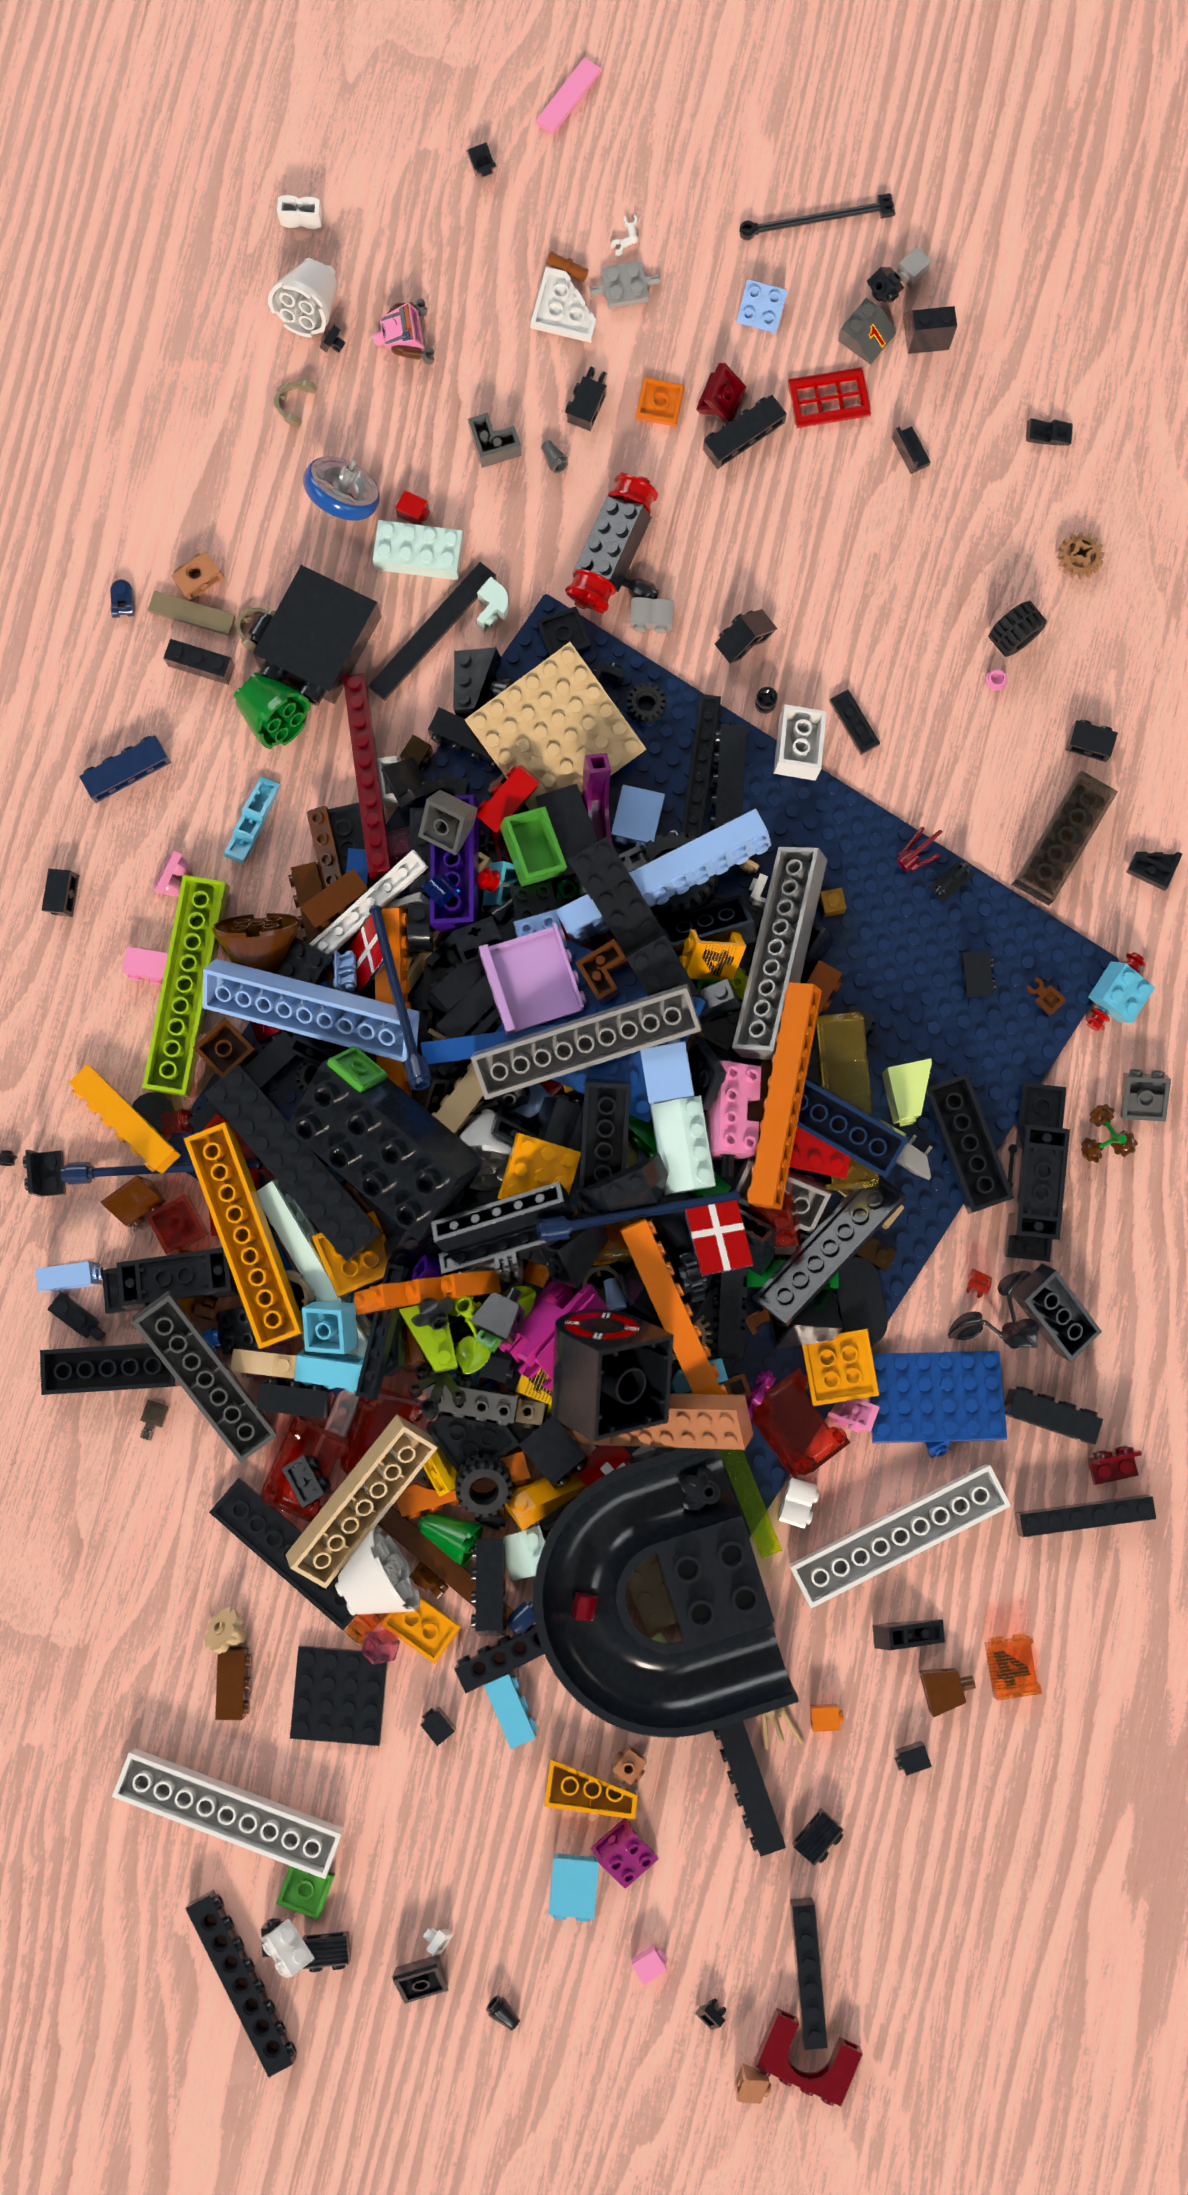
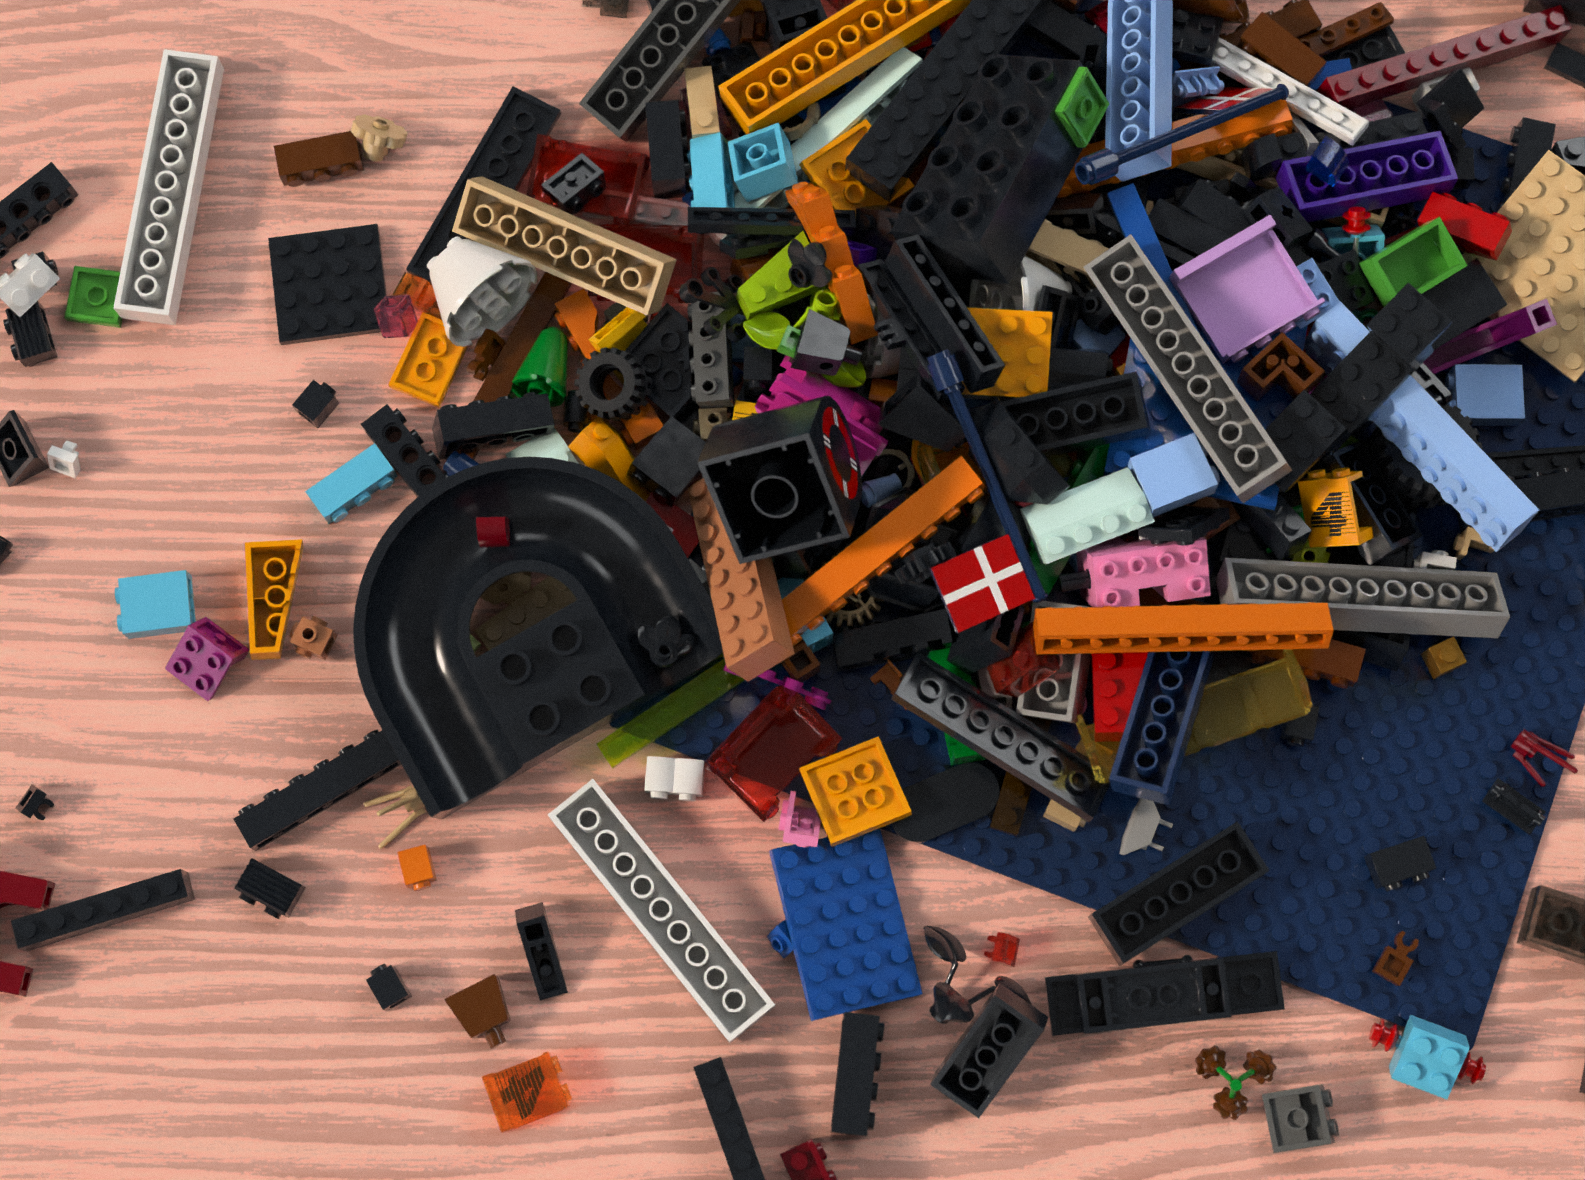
camera: 75 degrees right, 5 degrees down
dark brown brick [400,735,433,771] -> none
dark grey slope [418,790,478,855] -> none
bright pink brick [631,1944,668,1985] -> none
black slope [768,1290,843,1349] -> none
yellowish green slope [882,1059,932,1127] -> none

